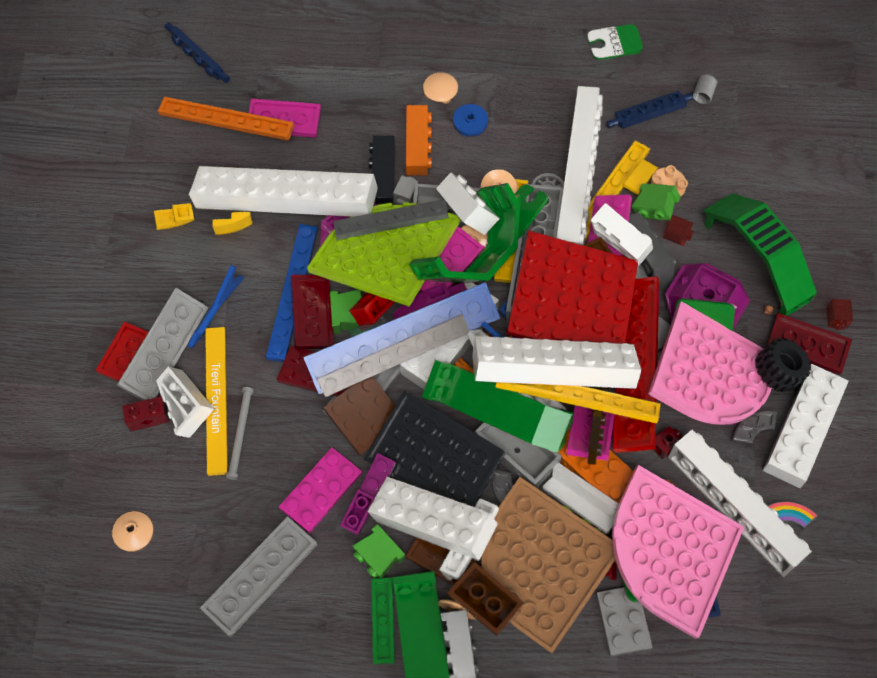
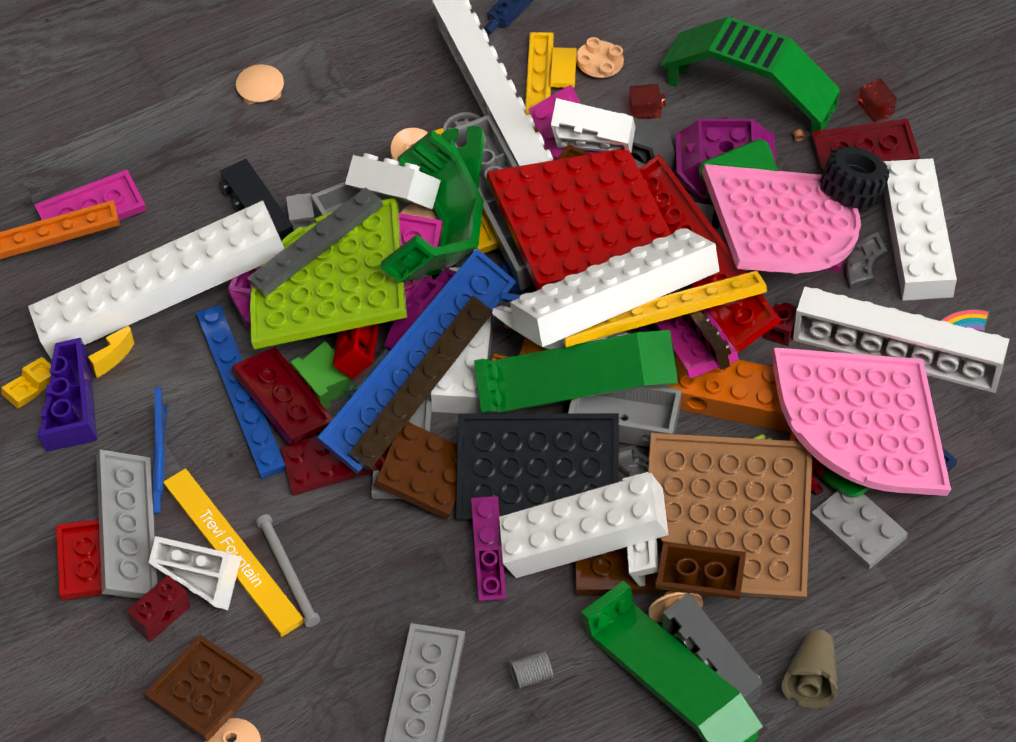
camera: 30 degrees left, 10 degrees down
dark pink plate [279,448,362,534] -> none
bright green hips [353,524,405,579] -> none
green plate [371,578,395,665] -> none
orange brick [406,105,432,176] -> none
blue plate [453,104,488,137] -> none
white panel [543,463,618,534] -> none
bright green hips [632,184,681,220] -> none
none -> dark purple wedge [37,337,97,452]
none -> reddish brown plate [144,635,263,742]
none -> light grey piece [509,650,553,689]

